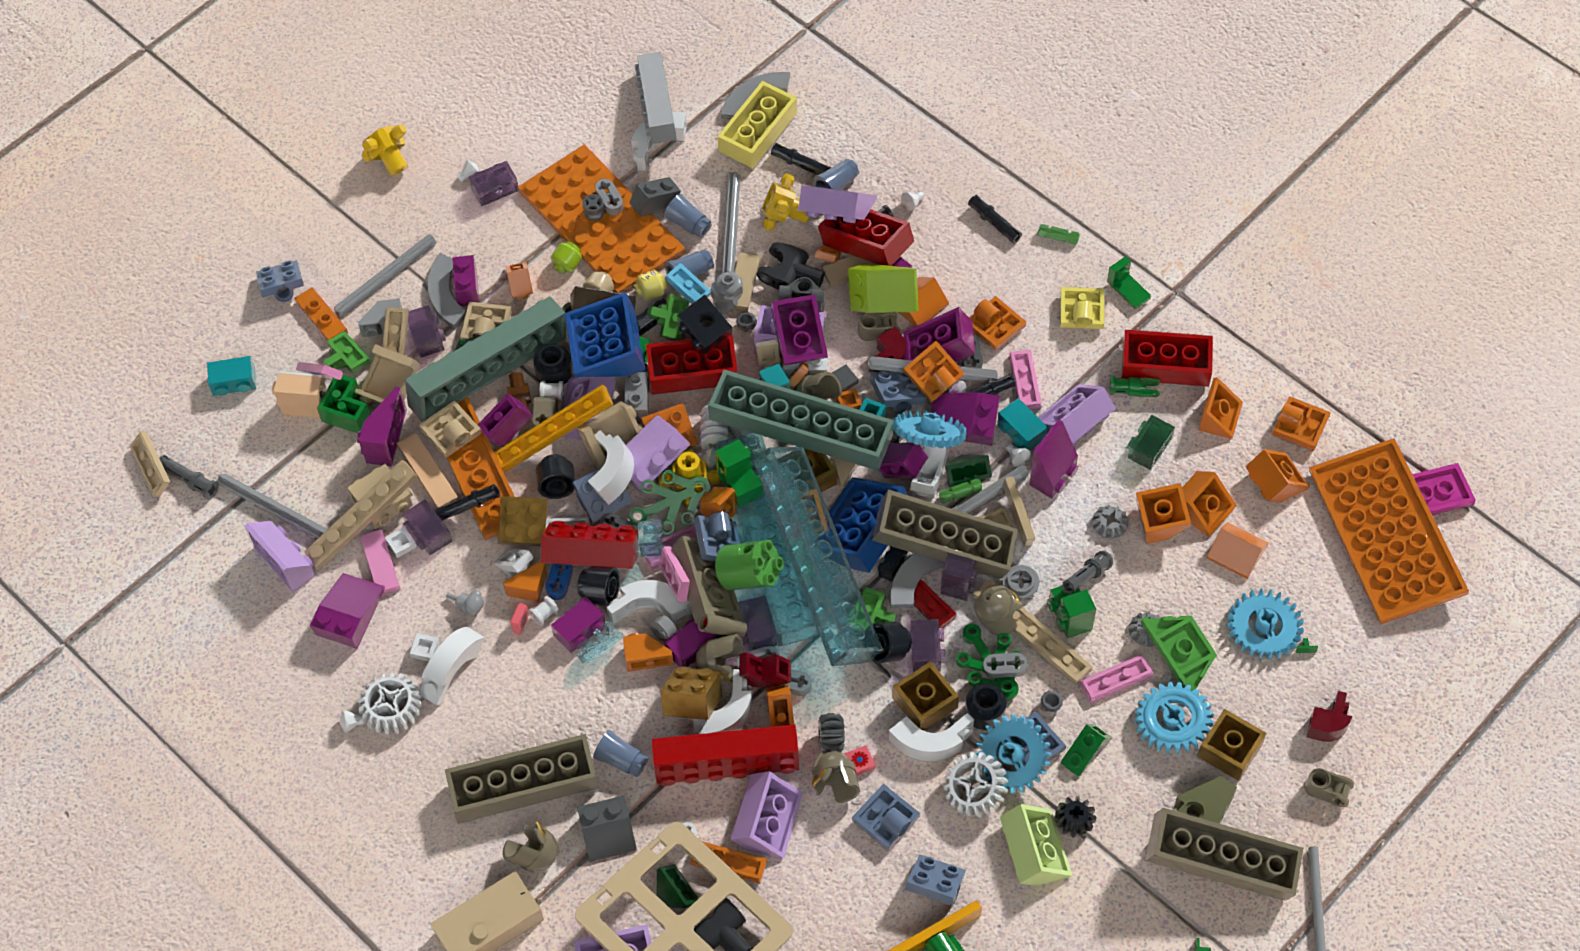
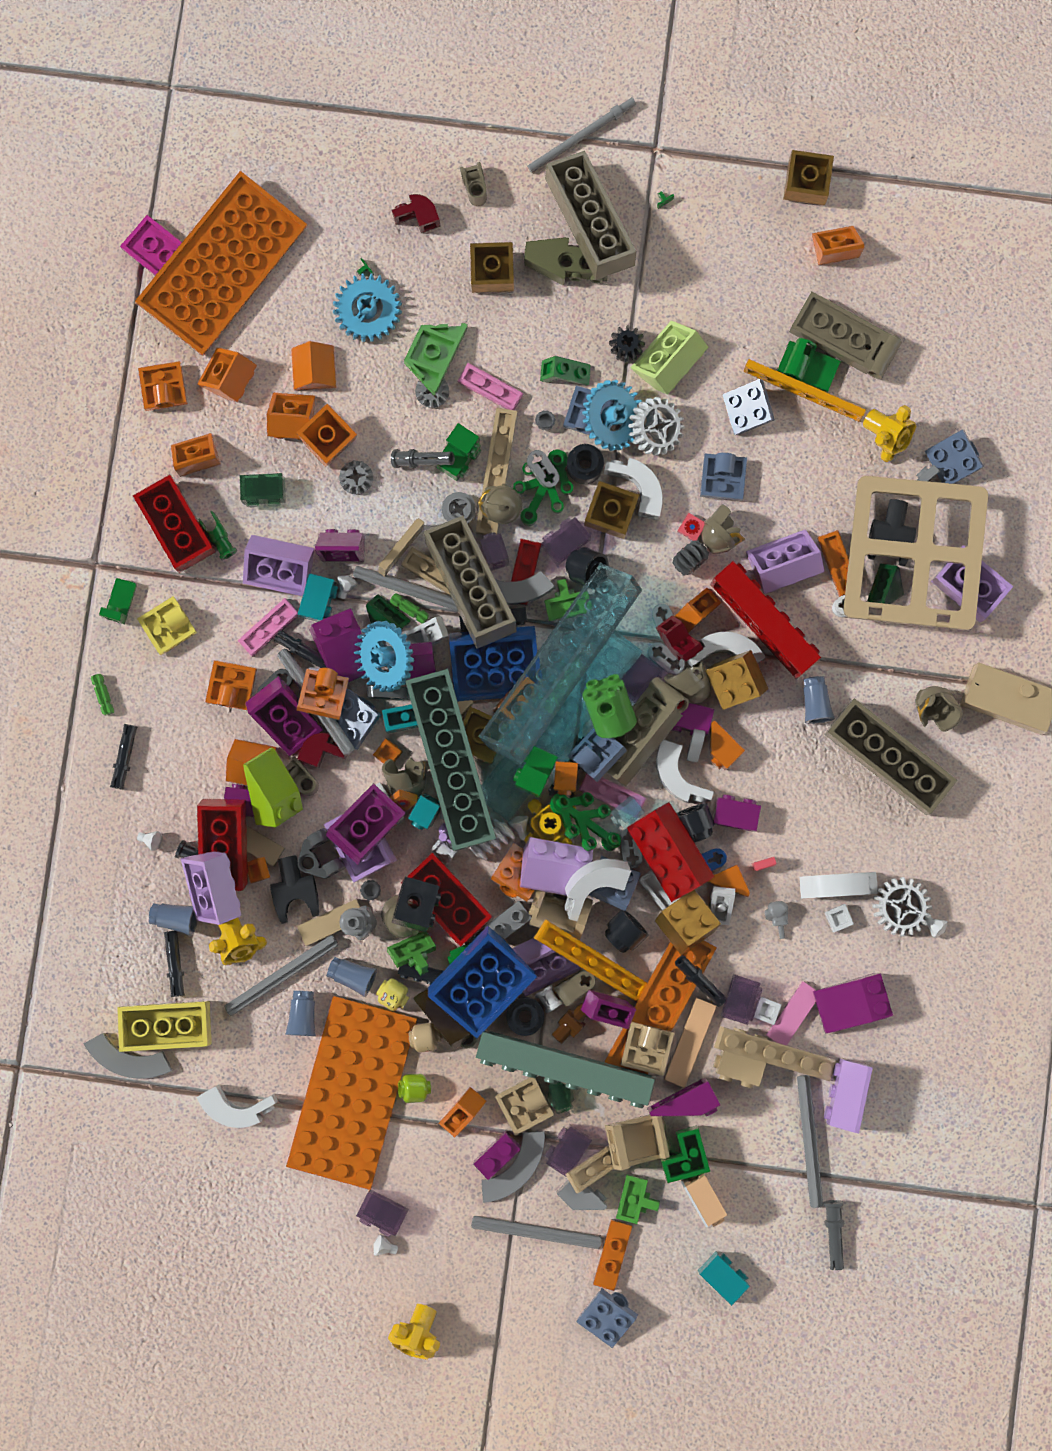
camera: 125 degrees left, 25 degrees up
tan tile [130,431,170,497] -> none
bright pink tile [296,362,343,380] -> none
white bush [528,596,559,626] -> none
clear light blue plate [577,621,625,664] -> none
dark grey slope [577,795,637,862] -> none
dark grey wheel [582,194,605,221] -> none
light grey beam [595,179,624,215] -> none
dark grey brick [629,177,681,217] -> none
light grey brick [634,52,677,144] -> none
bright pink tile [659,546,690,602] -> none
medium azure plate [665,263,712,304] -> none
tan plate [755,339,780,370] -> none
dark grey tile [832,364,859,392] -> none
medium azure gear [1135,682,1214,755] -> none

